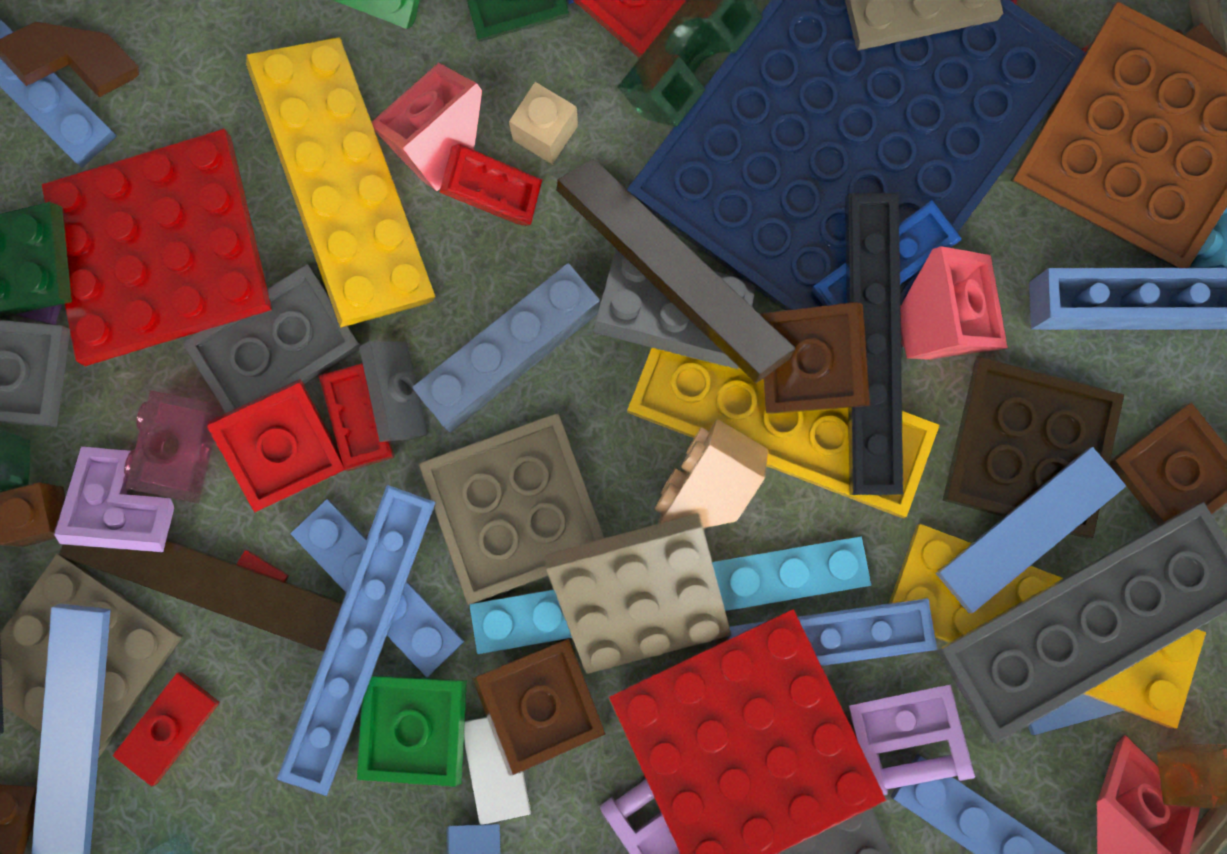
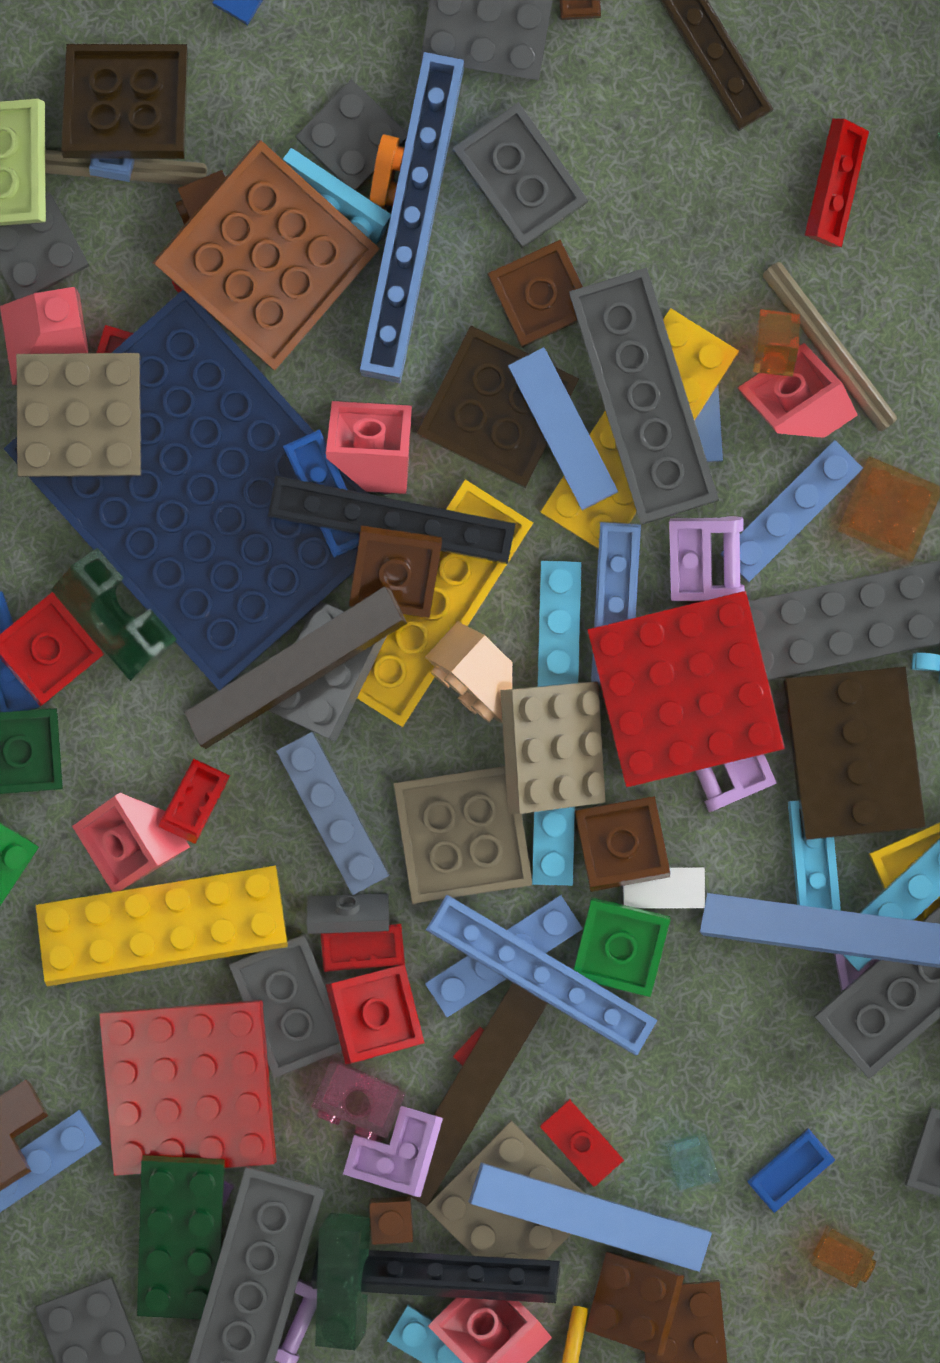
camera: 75 degrees left, 5 degrees up
tan brick [509,82,578,165] -> none

